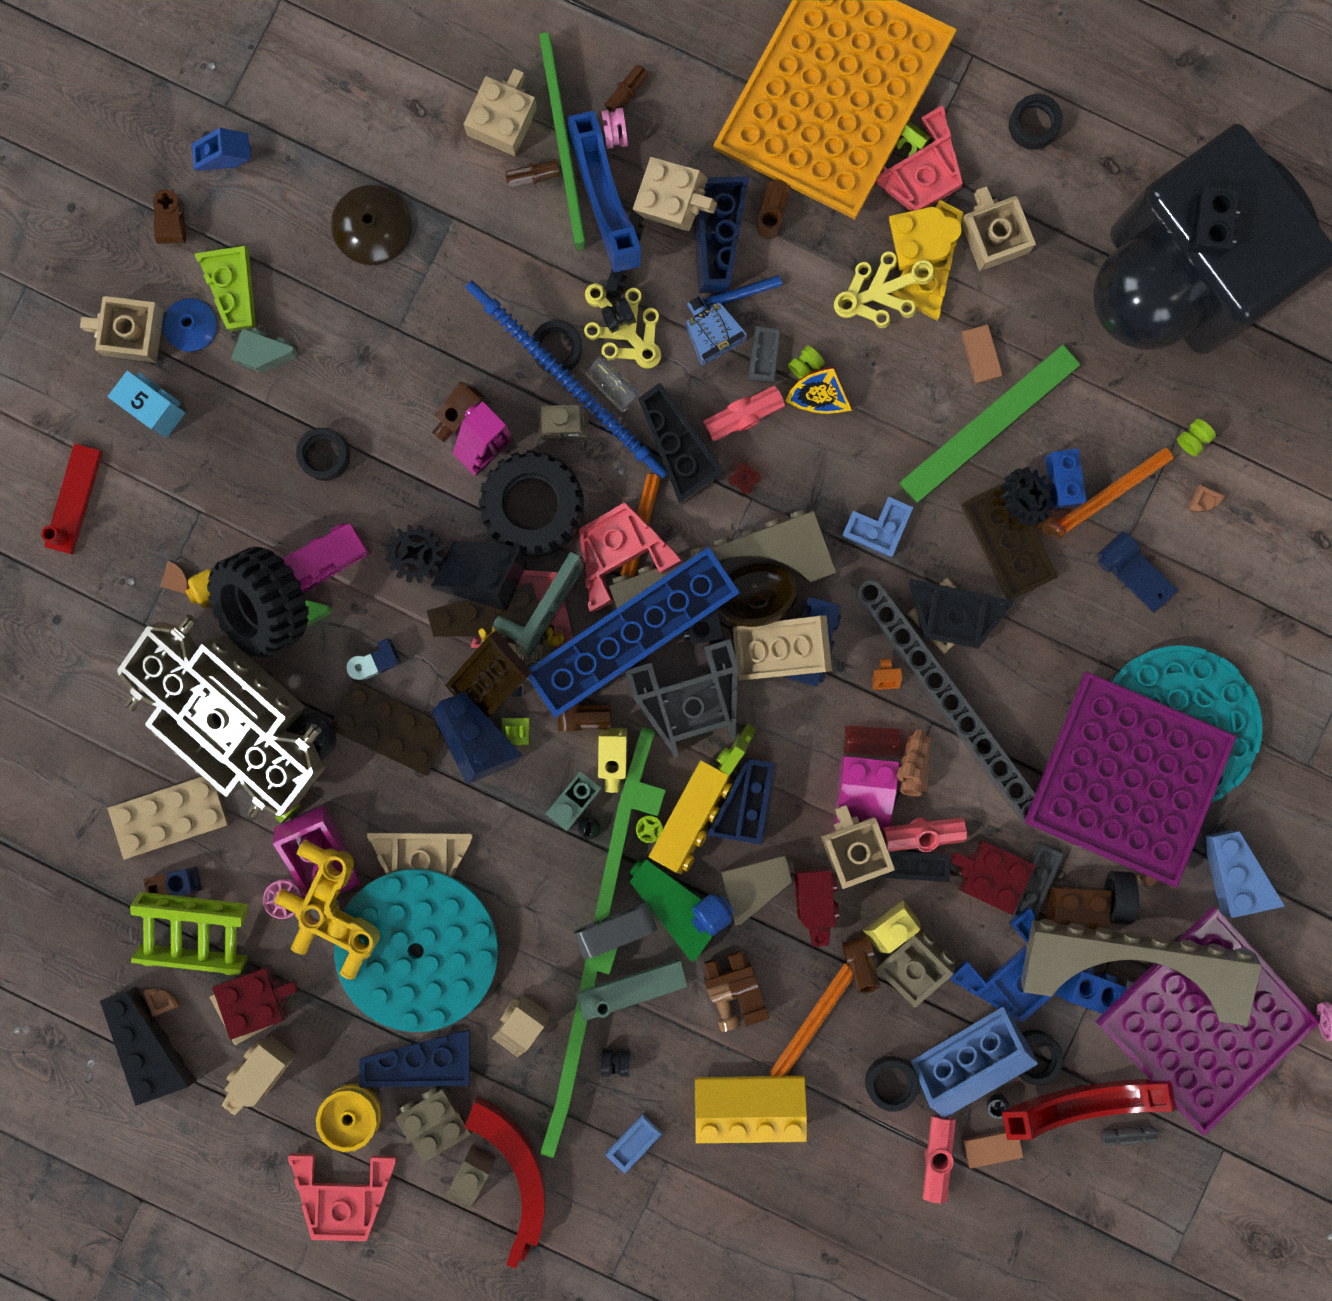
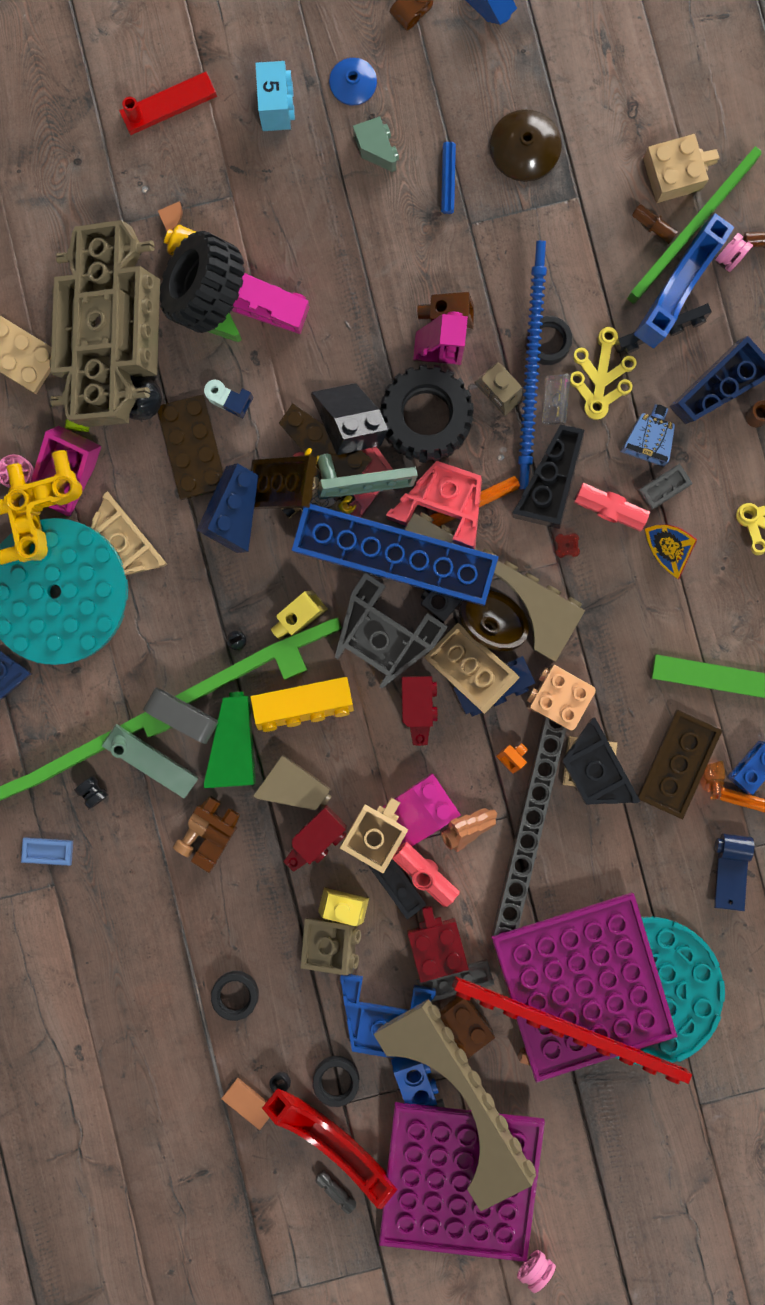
camera: 55 degrees right, 0 degrees up
tan hinge [80,296,164,363] -> none
lime wing [194,246,256,331] -> none
black tyre [296,427,350,481] -> none
black gear [385,524,445,583] -> none
tan wedge [492,994,550,1057] -> none
lime tile [502,718,530,745] -> none
sand green slope [546,771,601,831] -> none
reddish brown piece [558,704,611,731] -> none
black wheel [600,297,636,333] -> none
tan hinge [633,157,717,231] -> none
lime wheel [636,815,663,843] -> none
blue head [691,894,734,936] -> none
yellow slope [695,1076,807,1143] -> none
blue bar [703,275,782,308] -> none
dark blue wedge [707,758,778,845] -> none
lime wing [716,723,756,775] -> none
orange axle [770,963,853,1076] -> none
lime wheel [788,345,826,379] -> none
medium blue plate [842,497,913,558] -> none
reddish brown piece [842,936,880,994] -> none
clear red hinge [844,726,901,756] -> none
medium blue slope [911,1007,1038,1118] -> none
coral piece [922,1114,956,1204] -> none
black gear [1000,467,1056,527] -> none
black tyre [1104,871,1139,924] -> none
medium blue wedge [1203,829,1285,918] -> none
none -> dark red hinge [401,676,438,746]
none -> blue axle [441,142,456,214]
none -> red plate [452,976,692,1084]
none -> light nougat bracket [526,665,596,730]

